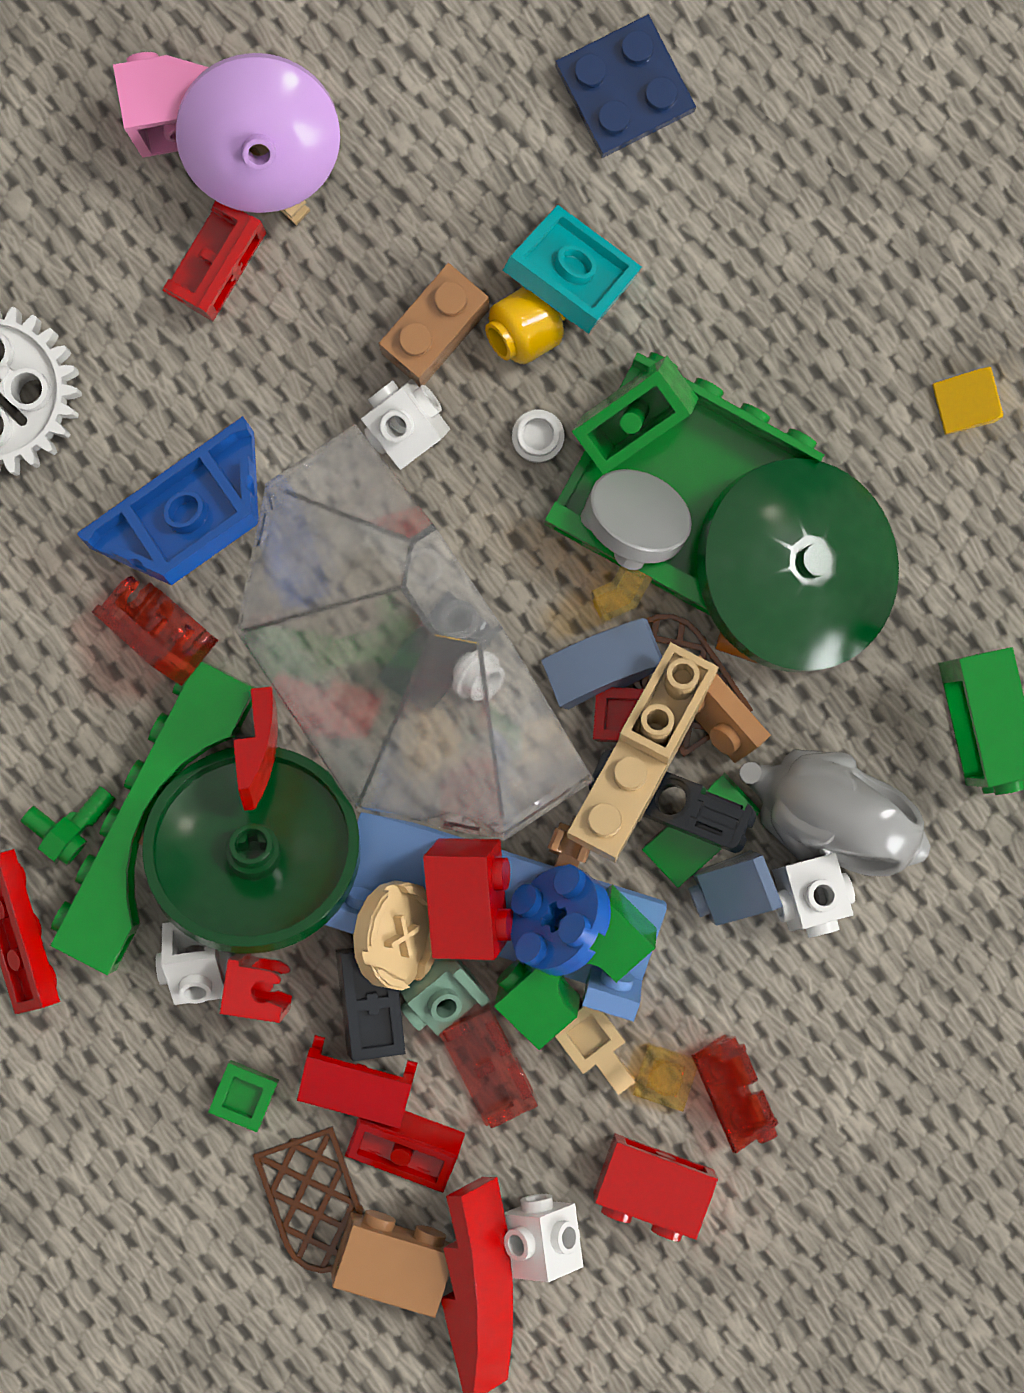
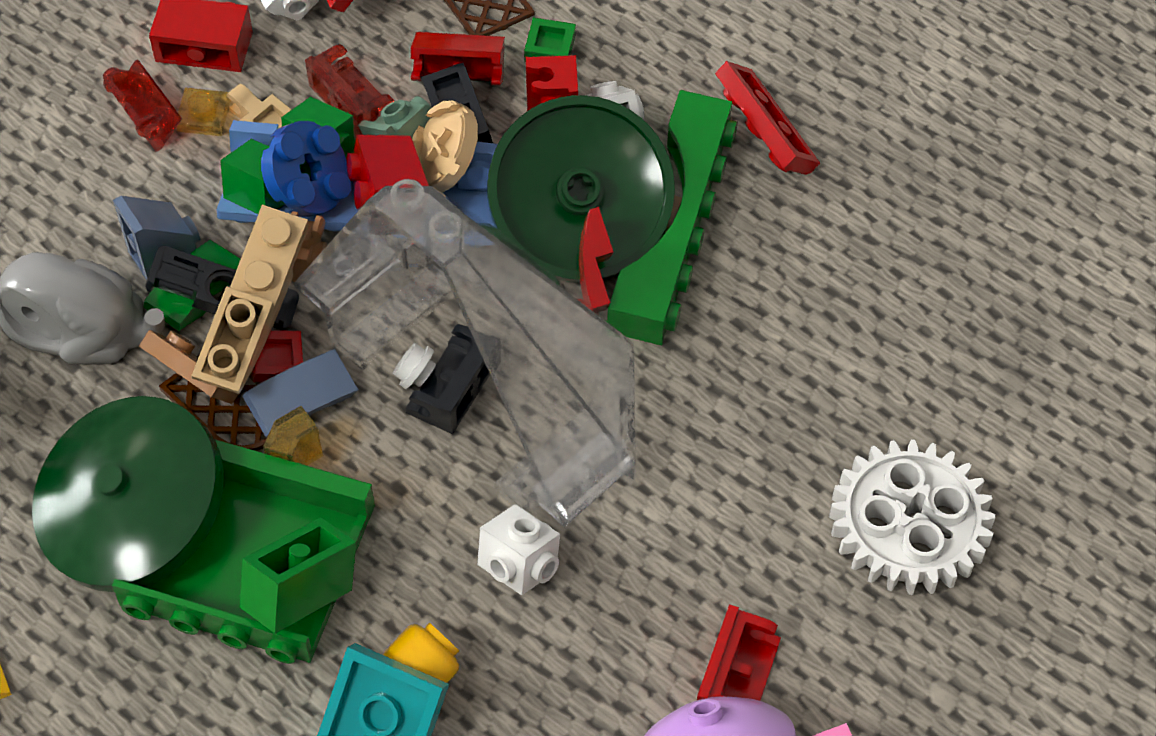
camera: 170 degrees right, 30 degrees down
green piece [20,786,115,866] -> none
blue wing [77,416,259,585] -> none
clear red hinge [92,576,219,686] -> none
red slope [345,1110,465,1193] -> none
medium nougat brick [378,262,490,387] -> none
white plate [512,410,564,463] -> none
light grey tile [581,469,692,570] -> none
white brick [772,853,855,938] -> none

